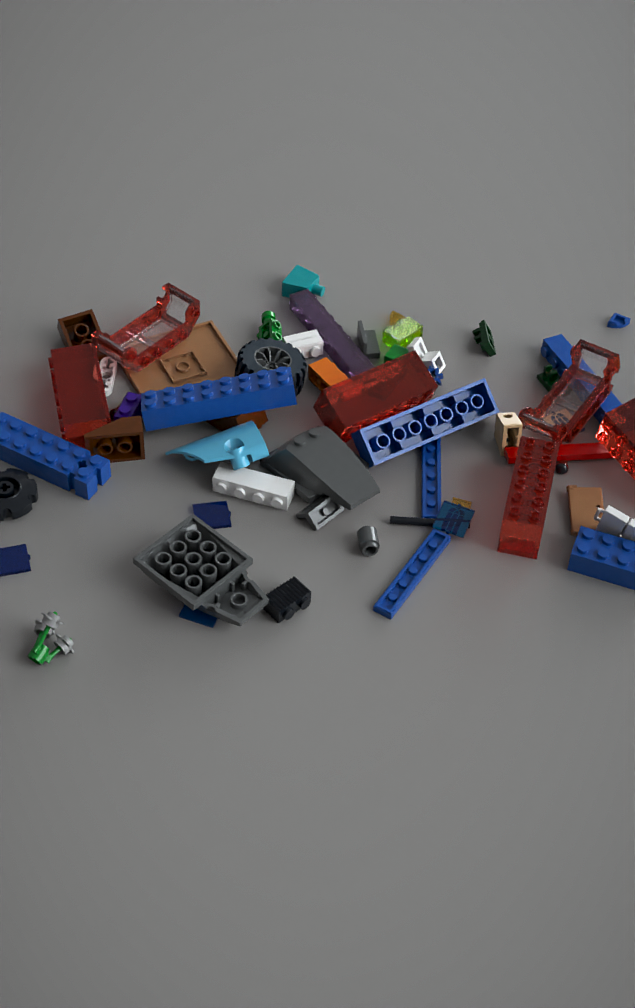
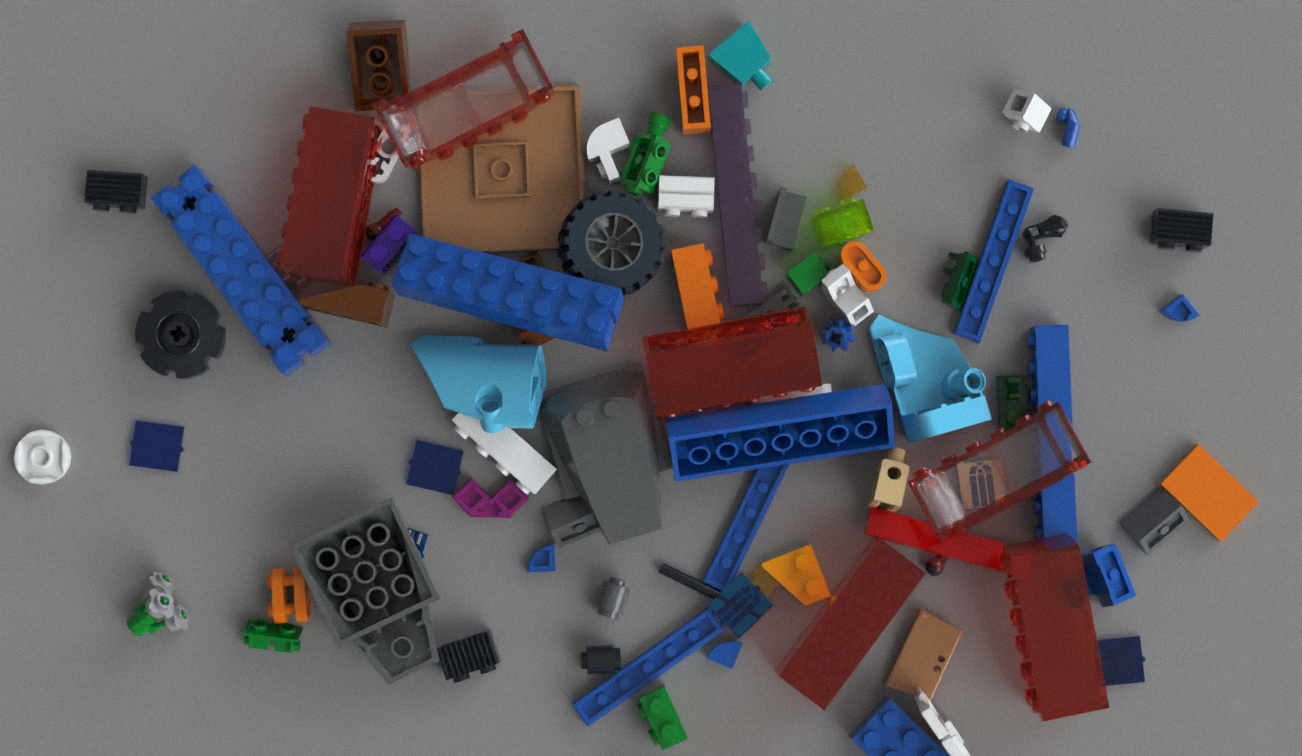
camera: 25 degrees right, 40 degrees up
none -> green hinge [242,619,303,654]
none -> orange brick [267,566,311,624]
none -> magenta tile [452,478,530,518]
none -> blue tile [527,543,555,572]
none -> black brick [581,645,621,674]
none -> white brick [587,118,630,184]
none -> green brick [637,684,688,750]
none -> orange brick [676,45,711,135]
none -> blue tile [707,641,743,669]
none -> light orange wing [761,544,831,606]
none -> orange brick [838,241,887,293]
none -> medium azure panel [868,314,992,443]
none -> blue tile [953,179,1034,343]
none -> white brick [1002,89,1052,133]
none -> black piece [1022,215,1068,263]
none -> blue arm [1056,108,1080,148]
none -> black brick [1150,208,1214,253]

